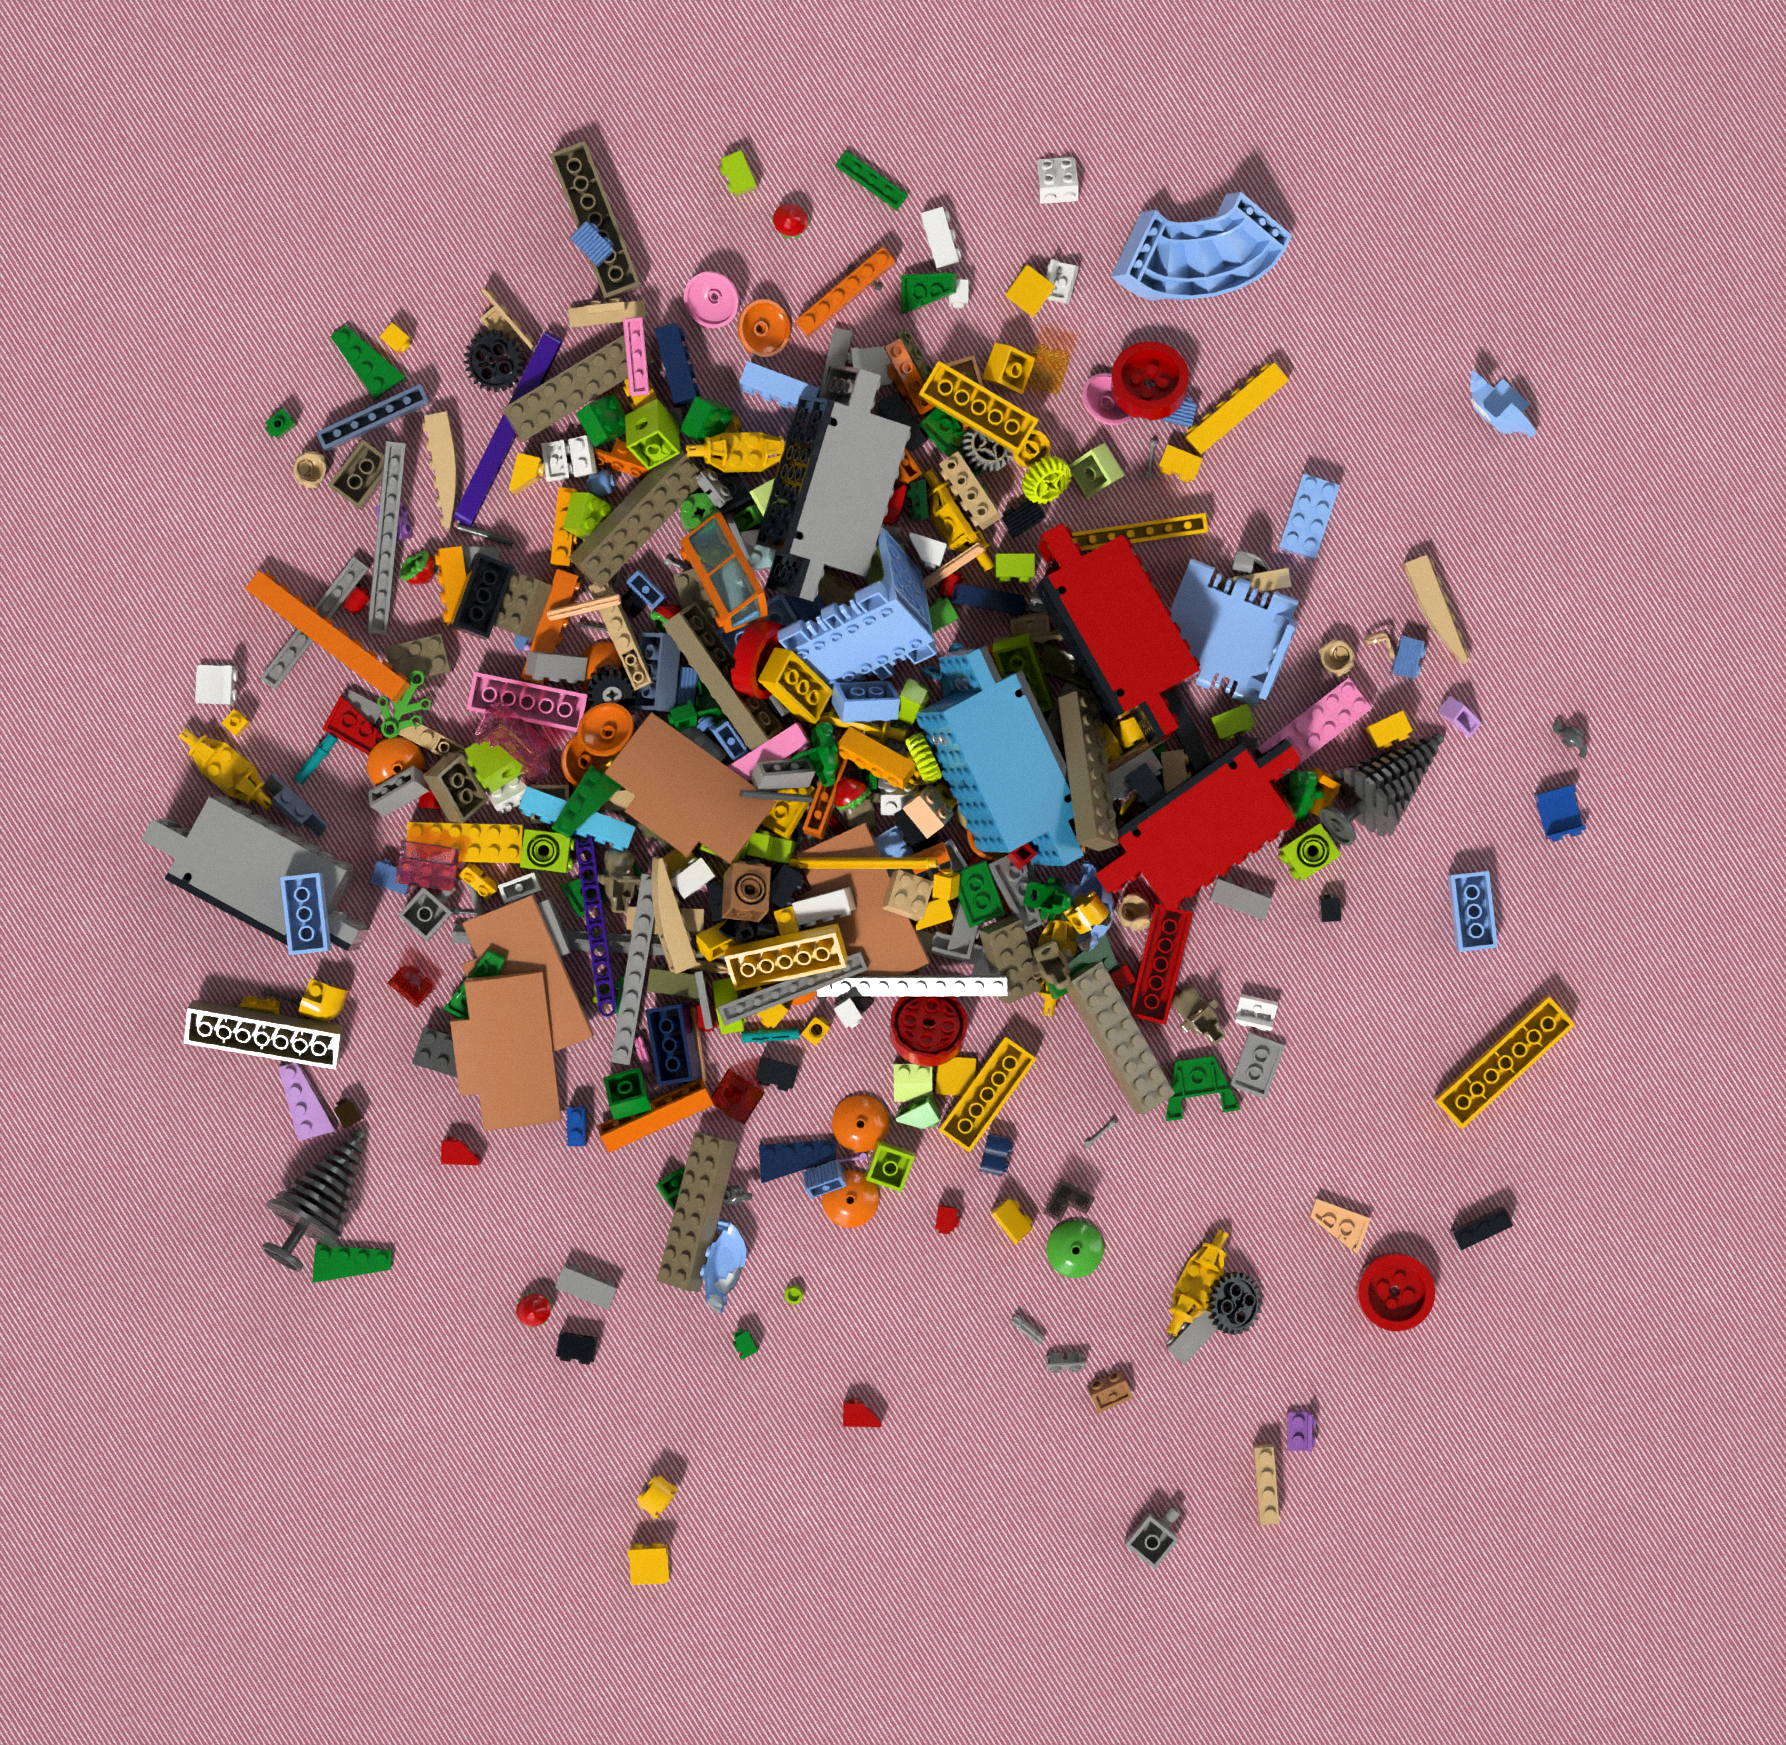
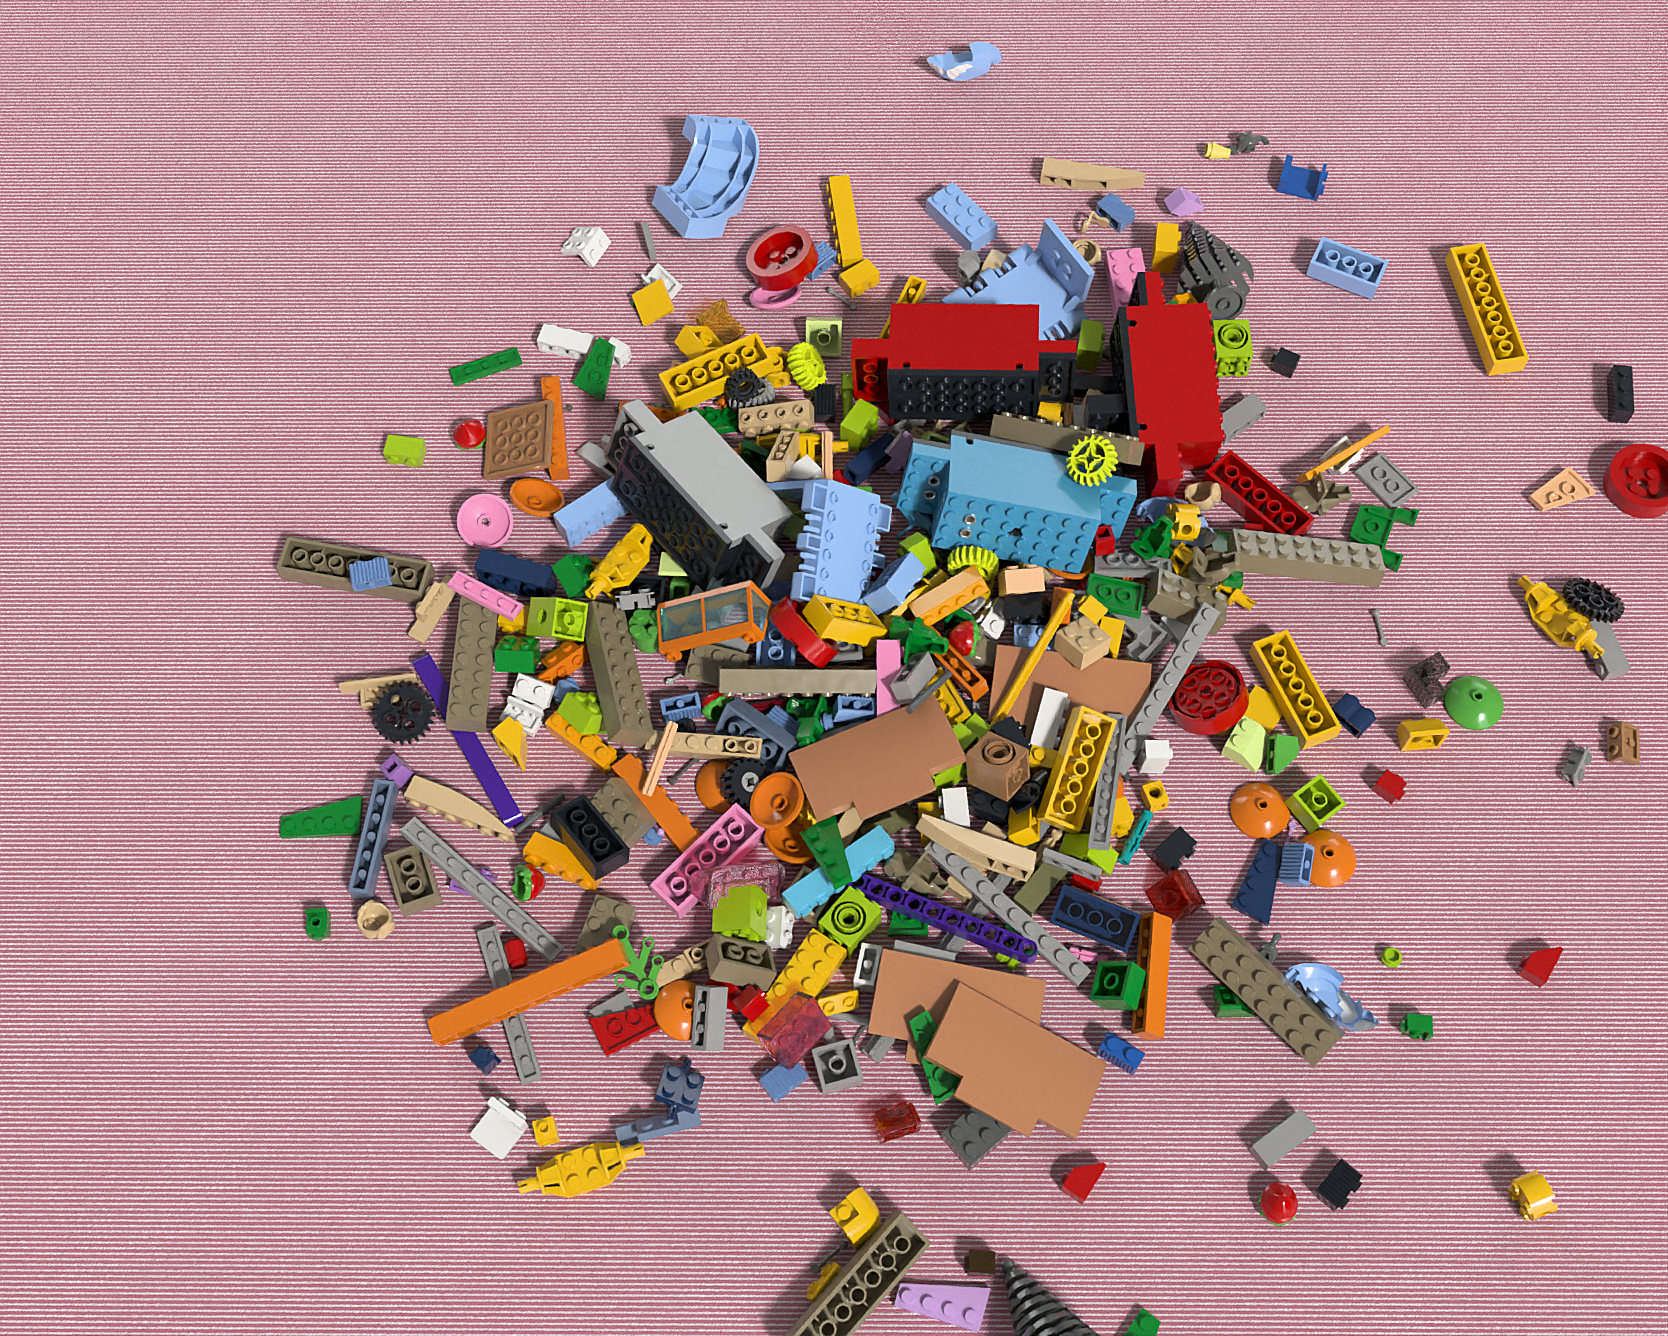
camera: 55 degrees left, 25 degrees down
light grey piece [141,796,369,951] -> none
light blue brick [280,873,331,955] -> none
teal pin [293,733,339,785] -> none
yellow brick [380,323,411,354] -> none
light grey brick [525,651,588,683] -> none
yellow bracket [628,1542,669,1585] -> none
light grey axle [1011,1315,1045,1345] -> none
none -> medium lavender brick [380,753,415,788]
none -> dark blue brick [468,1045,502,1077]
none -> medium nougat piece [484,399,554,481]
none -> light grey tile [641,222,657,261]
none -> dark blue plate [654,1058,705,1120]
none -> black tyre [725,367,761,403]
none -> red brick [732,984,770,1023]
none -> tan brick [766,430,800,482]
none -> lime pin [840,372,854,420]
none -> lavender piece [884,429,914,475]
none -> neon yellow gear [1066,435,1118,487]
none -> light yellow cone [1204,142,1231,159]
none -> light orange tile [1296,425,1391,483]

